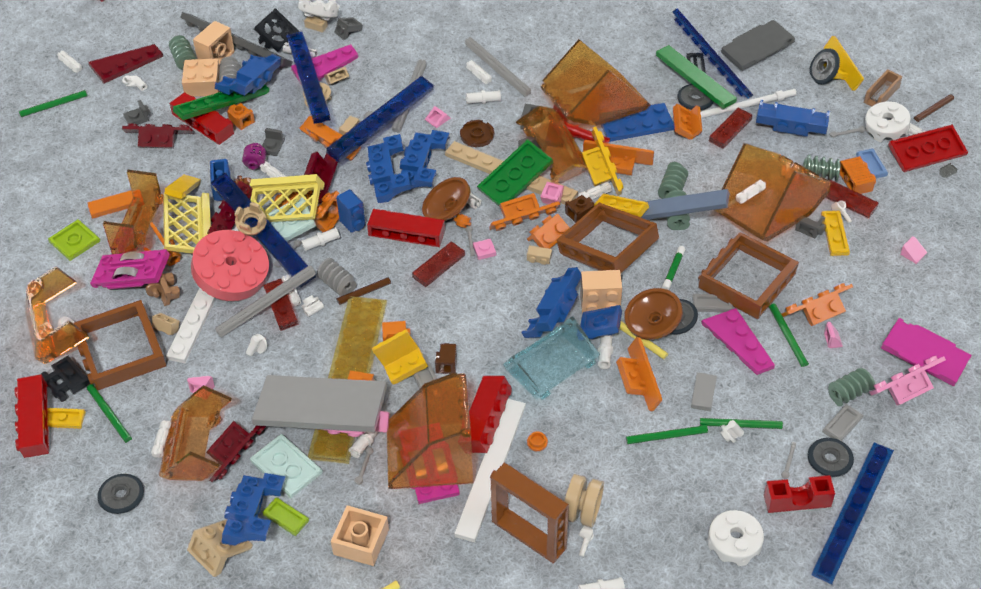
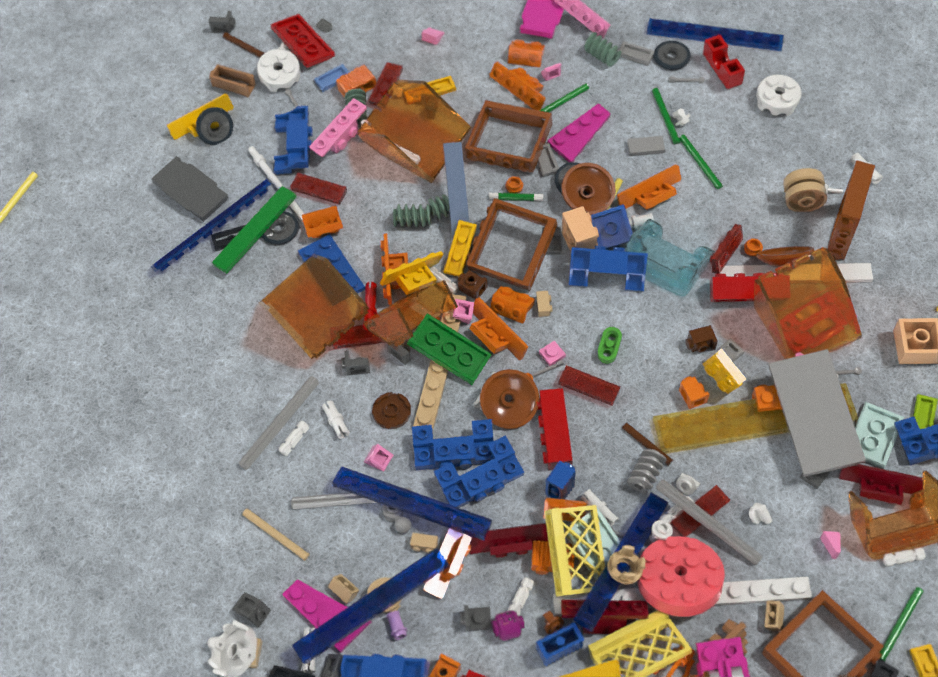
camera: 105 degrees left, 10 degrees up
none -> dark grey bracket [208,11,236,33]
none -> tan bar [242,508,310,561]
none -> bright pink bracket [310,99,367,157]
none -> lavender pin [386,611,407,640]
none -> orange plate [505,176,523,193]
none -> orange bracket [508,40,545,67]
none -> bright green plate [597,327,622,364]
none -> white plate [649,520,673,543]
none -> clear red plate [710,224,743,274]
none -> dark orange dish [756,246,815,270]

